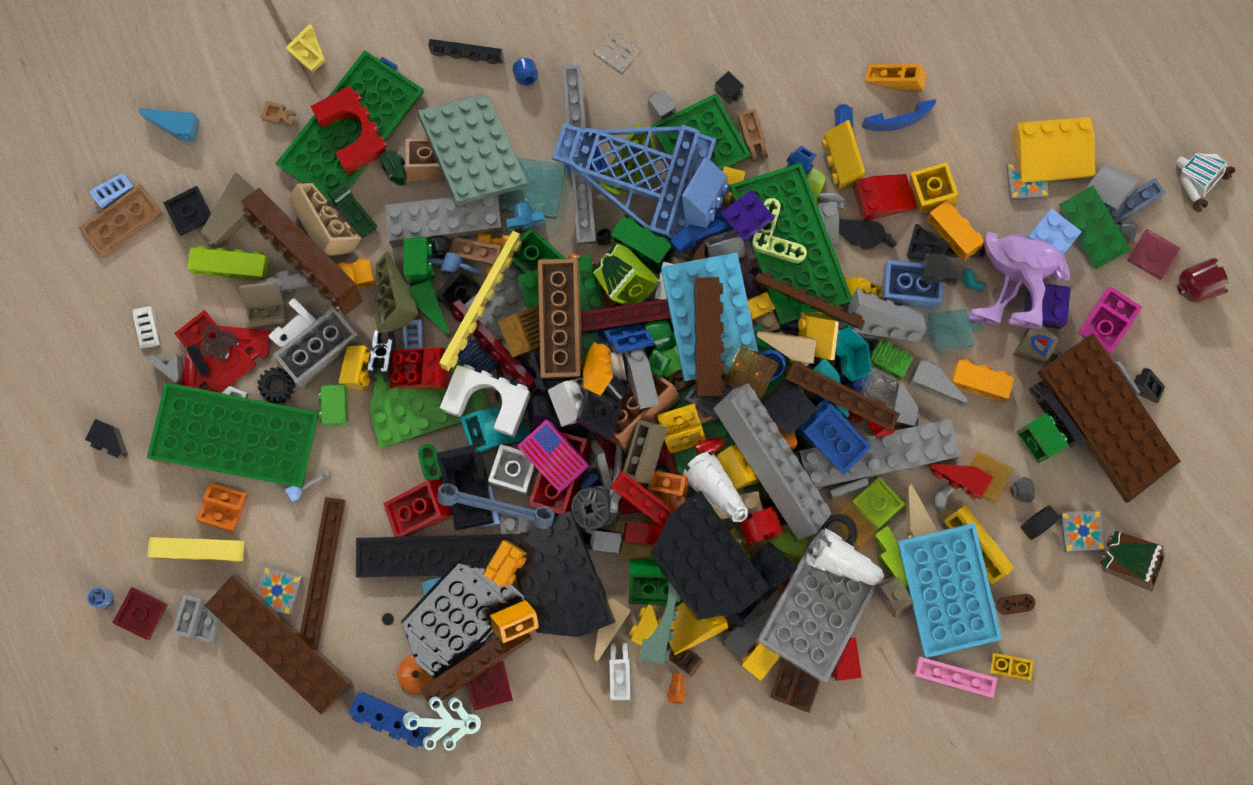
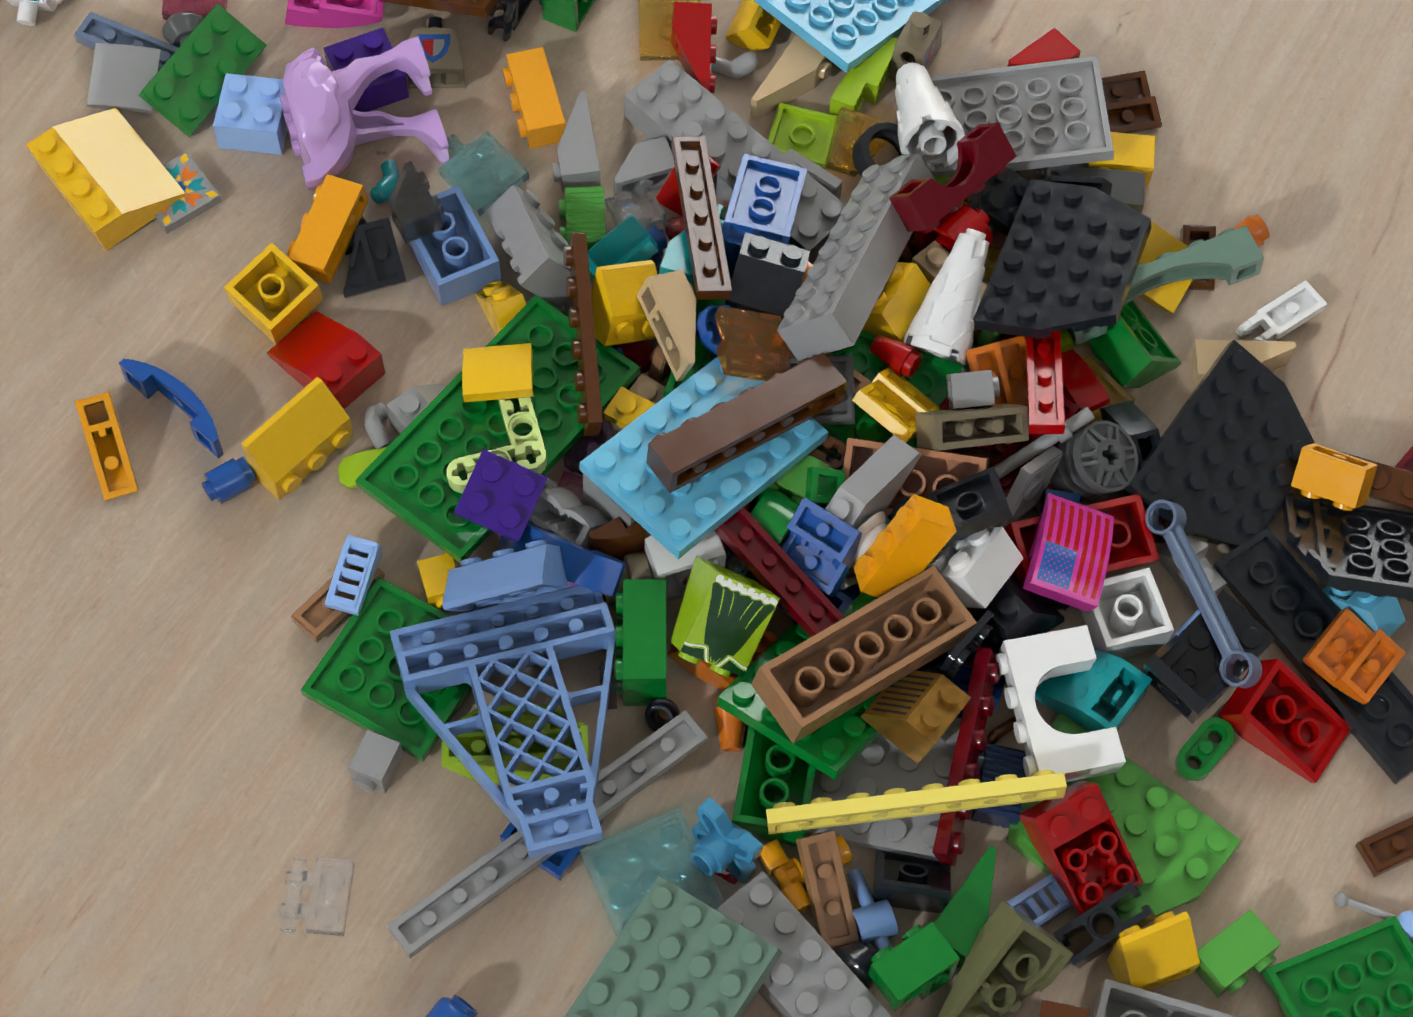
camera: 125 degrees left, 15 degrees down
light orange brick [483,540,526,587] -> none
yellow slope [629,604,658,646] -> none
black brick [714,71,744,105] -> none
blue brick [786,145,816,175] -> none
black animal [839,219,897,249] -> none
none -> light blue slope [324,535,382,616]
none -> yellow slope [462,343,533,402]
none -> dark red arch [889,122,1016,233]
none -> light grey brick [946,370,1000,409]
none -> orange slope [1302,608,1406,704]

